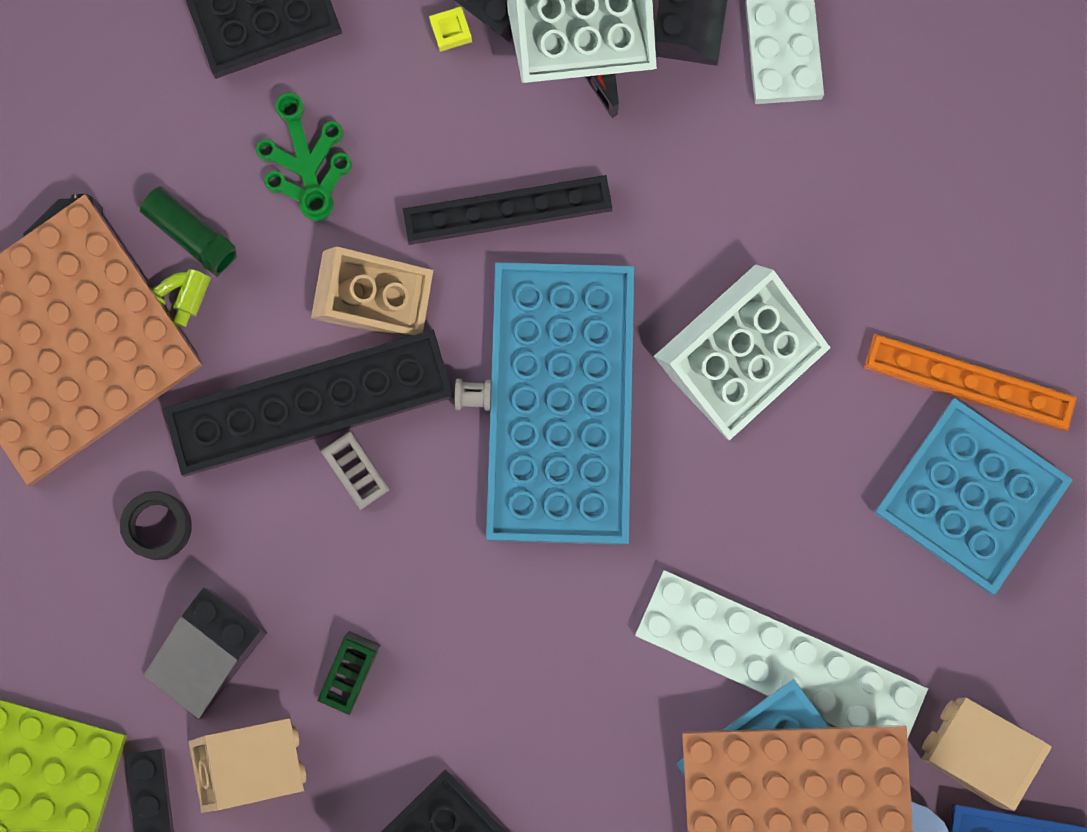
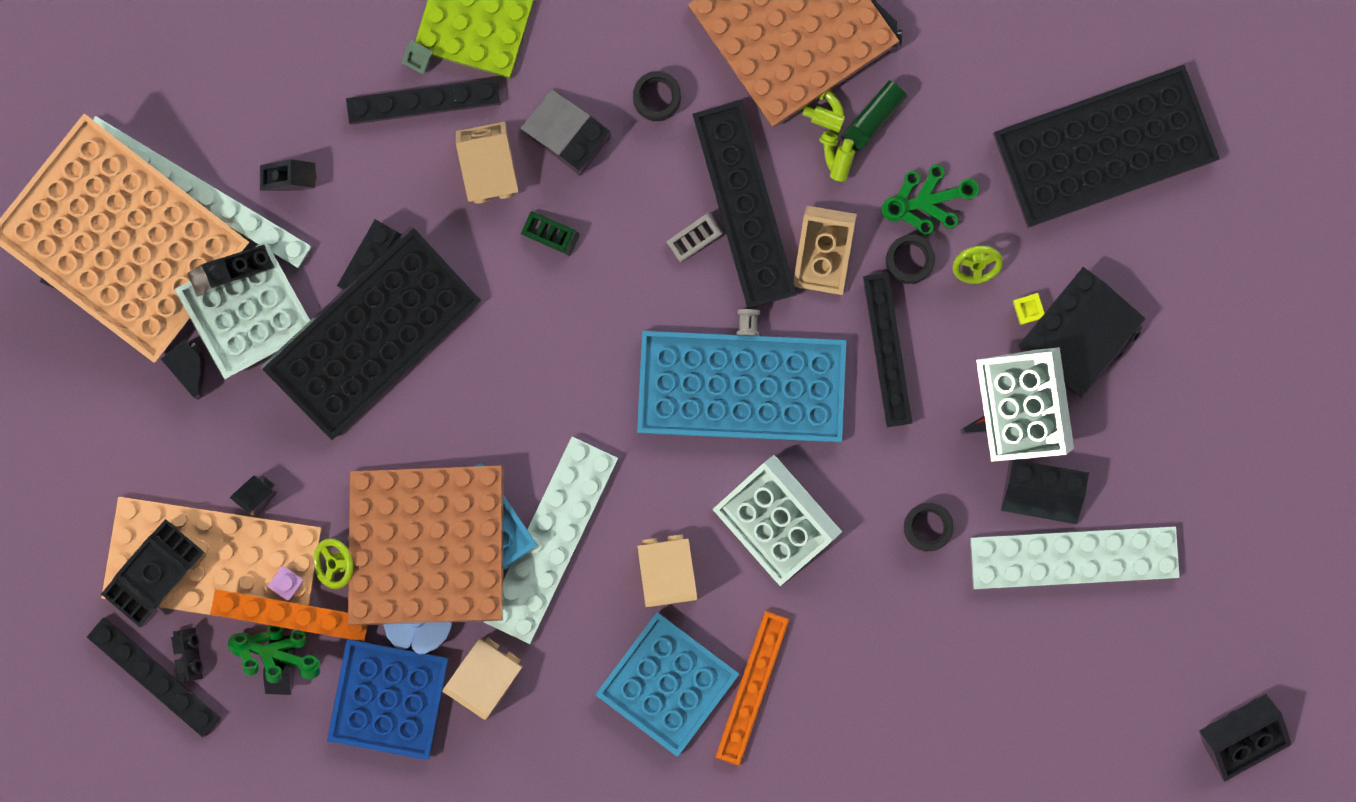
camera: 90 degrees right, 5 degrees up
none -> tan slope [637,534,697,607]
none -> lime plant [819,131,855,182]
none -> black tyre [886,235,935,284]
none -> black tyre [903,502,954,552]
none -> lime piece [952,246,1003,284]

